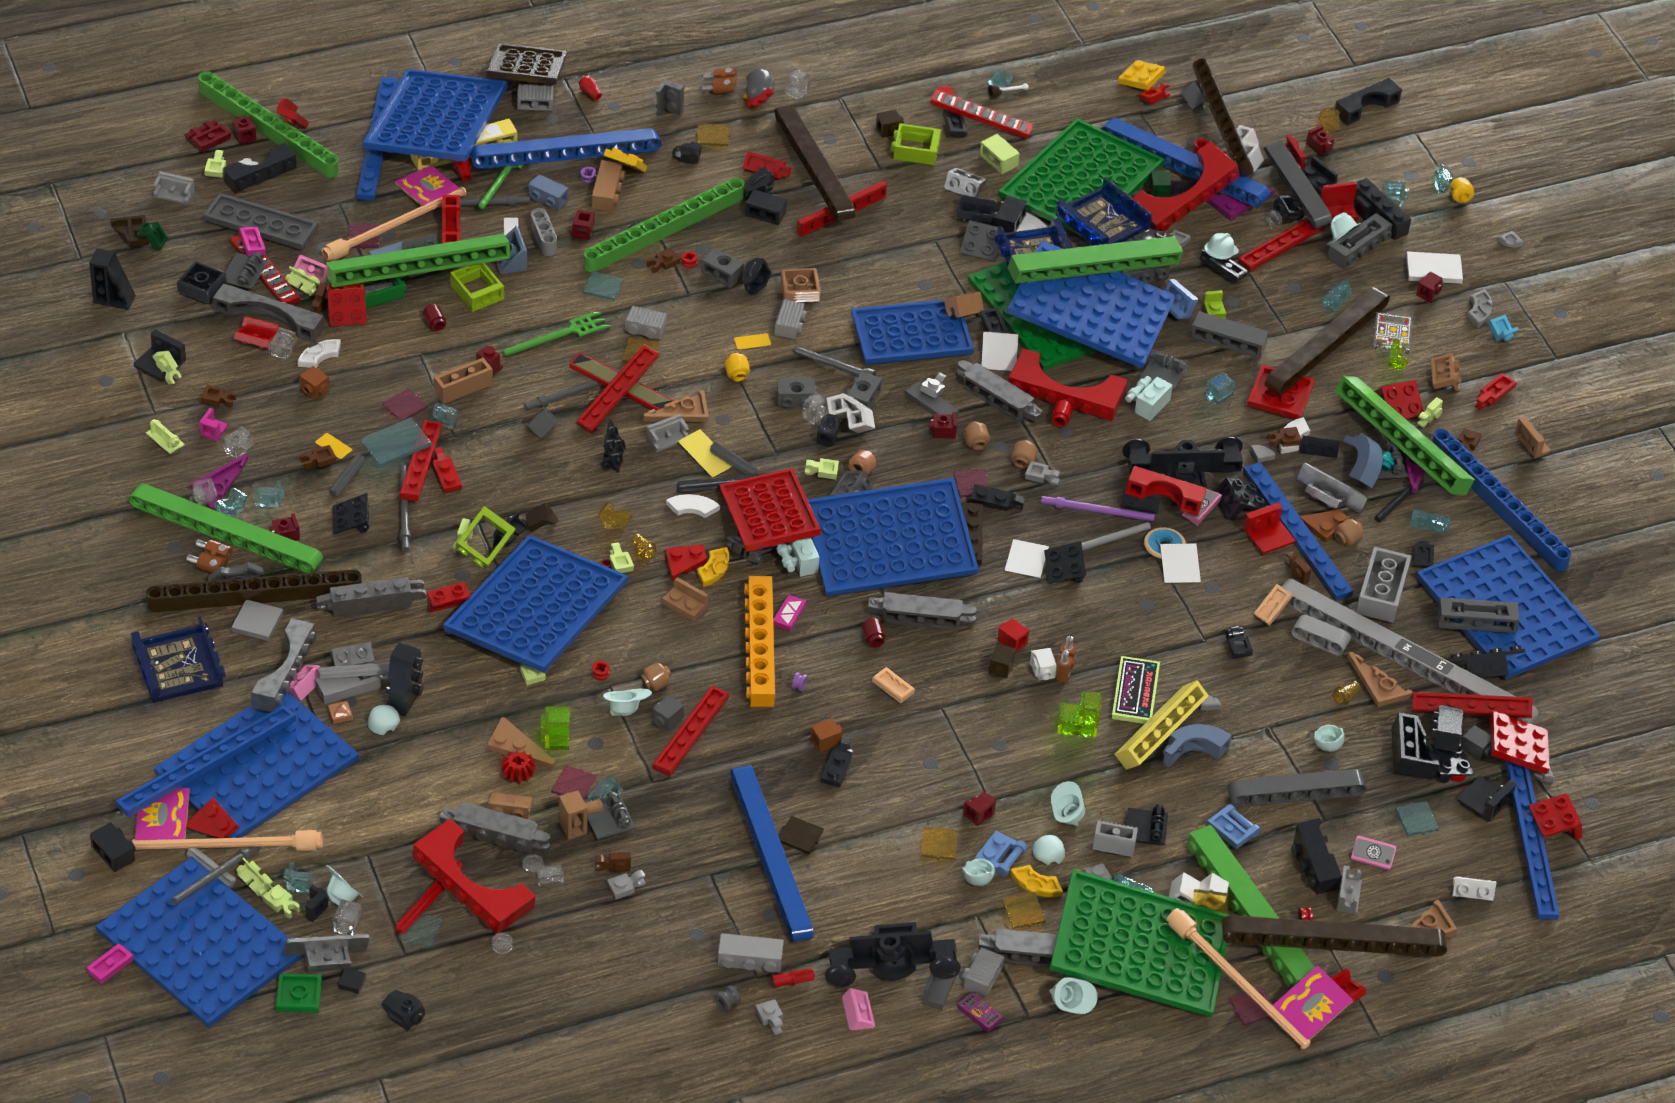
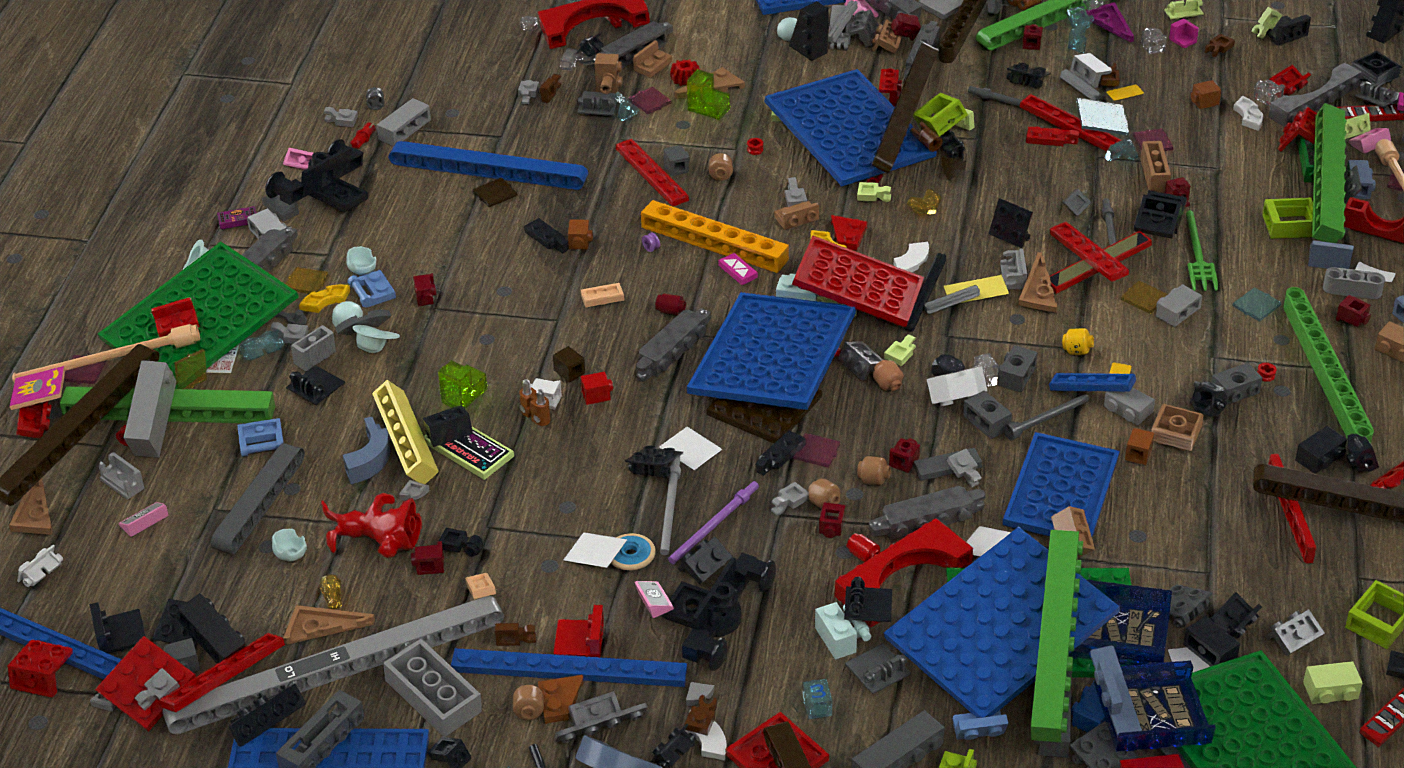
camera: 125 degrees right, 5 degrees down
dark red brick [423,304,446,331] -> none
light aqua piece [603,689,652,716] -> none
clear yellow cone [632,534,657,560] -> none
reddish brown plate [647,248,681,273] -> none
clear yellow piece [921,827,958,860] -> none
red arch [1125,466,1207,516] -> none
white brick [1169,872,1229,910] -> none
black bracket [1214,477,1266,520] -> none
light grey beam [1291,615,1351,655] -> none
black wedge [1291,818,1342,895] -> none
black wedge [1391,713,1440,780] -> none
clear light blue piece [1395,801,1439,836] -> none
none -> light grey brick [124,361,176,458]
none -> light grey plate [135,668,180,710]
none -> red bracket [151,297,200,338]
none -> red animal [321,493,422,559]
none -> dark grey tile [335,310,391,335]
none -> dark red brick [411,541,444,575]
none -> black hinge [422,405,473,447]
none -> black hinge [577,33,604,57]
none -> light grey plate [785,177,807,207]
none -> dark red brick [819,502,845,538]
none -> black hinge [844,577,892,622]
none -> medium nougat bracket [871,20,902,53]
none -> dark brown beam [871,42,939,174]
none -> dark red brick [891,12,921,41]
none -> reddish brown hinge [910,121,943,152]
none -> blue tile [1049,373,1136,392]
none -> light grey panel [1070,53,1112,88]
none -> sand blue bracket [1090,646,1142,739]
none -> dark orange brick [1125,428,1154,465]
none -> black bracket [1134,190,1187,239]

